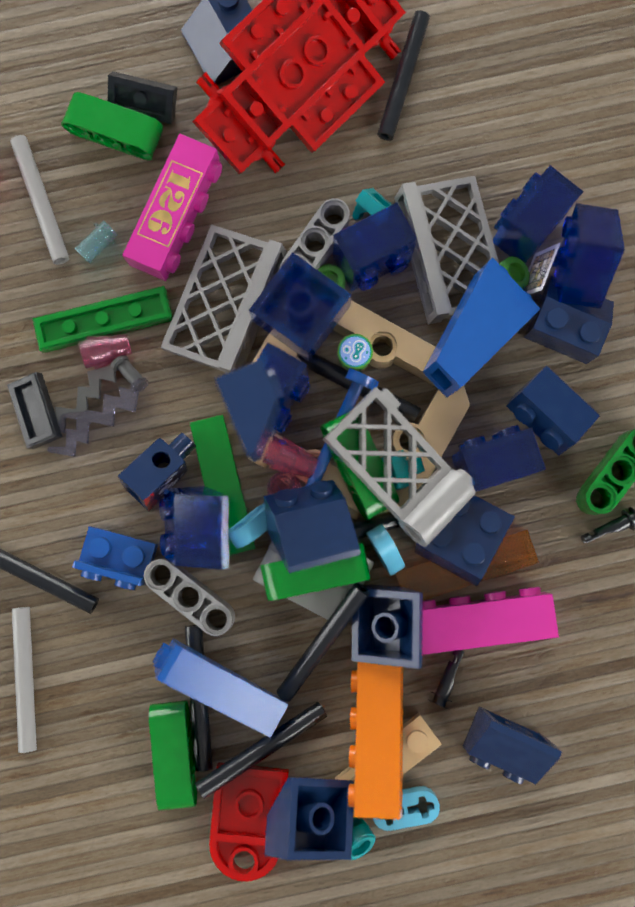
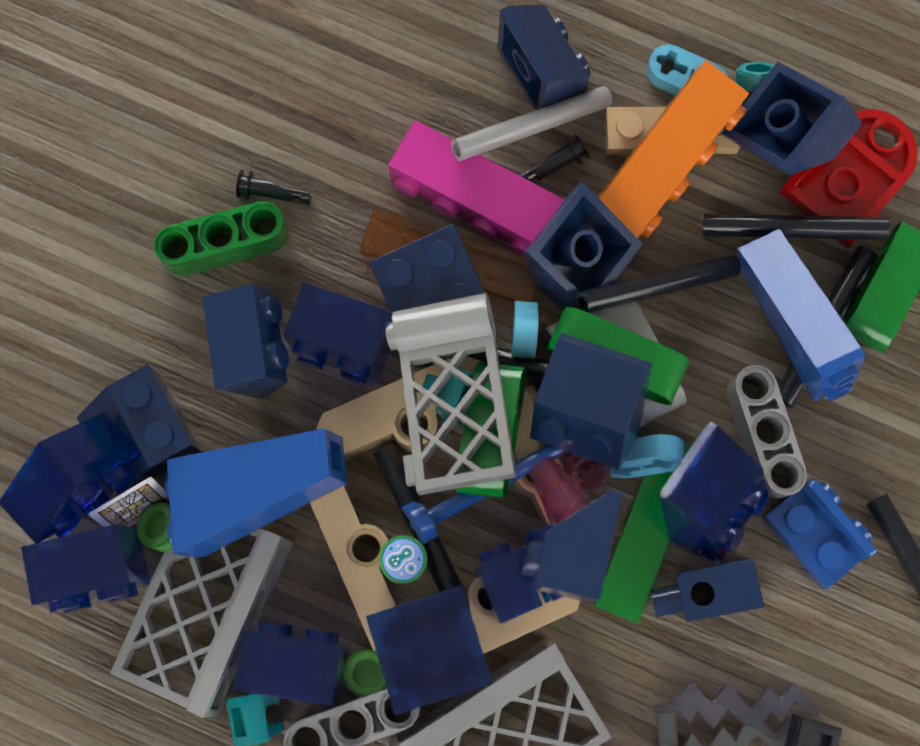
camera: 150 degrees left, 5 degrees down
none -> light grey piece [451,86,613,162]

